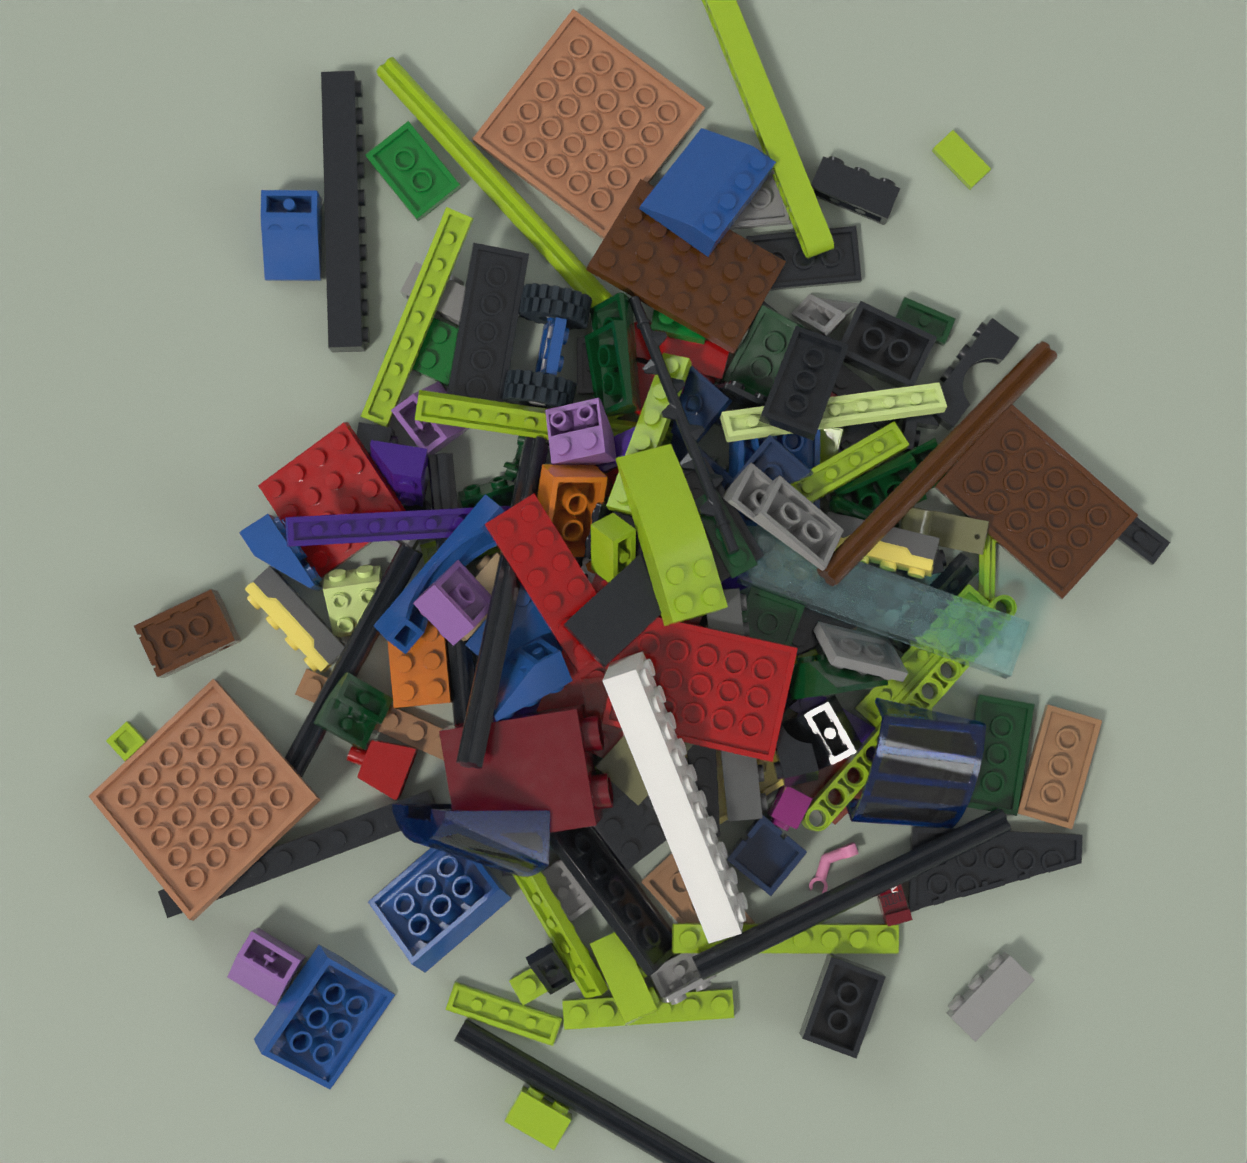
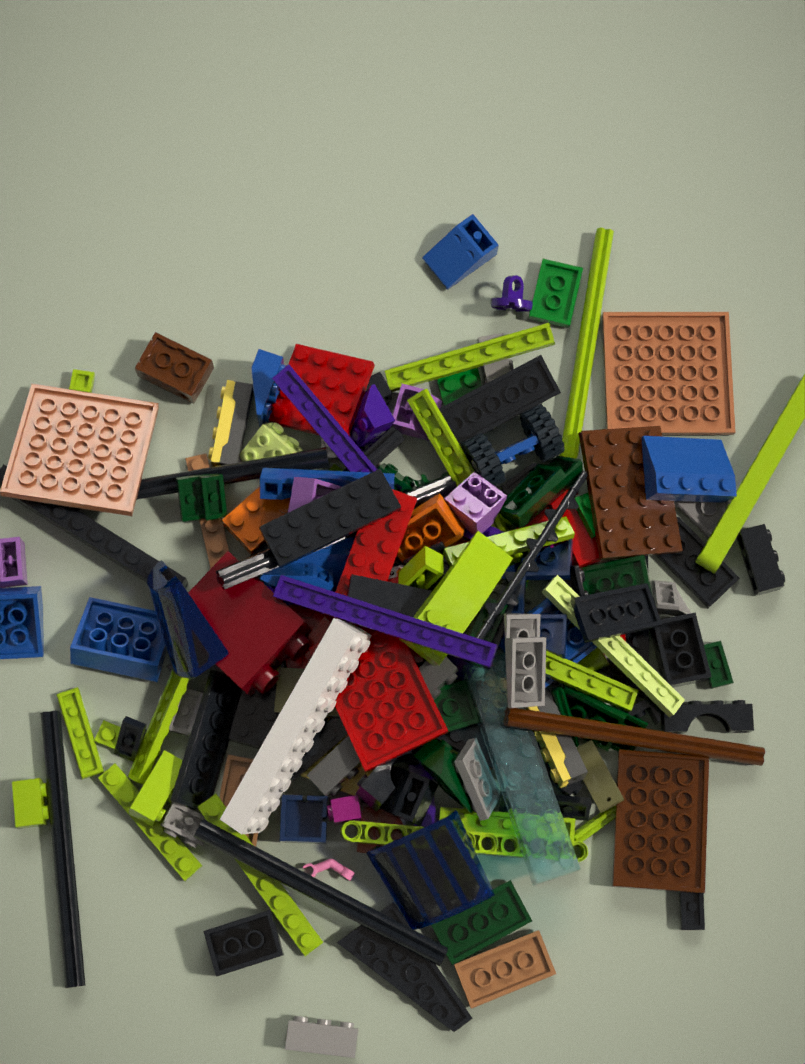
camera: 50 degrees right, 10 degrees down
black brick [321,71,370,353] -> none
red torso [347,740,419,800] -> none
dark red leg [877,884,913,927] -> none
none -> black plate [259,469,401,568]
none -> dark purple plate [273,575,498,668]
none -> dark purple tile [491,275,533,312]

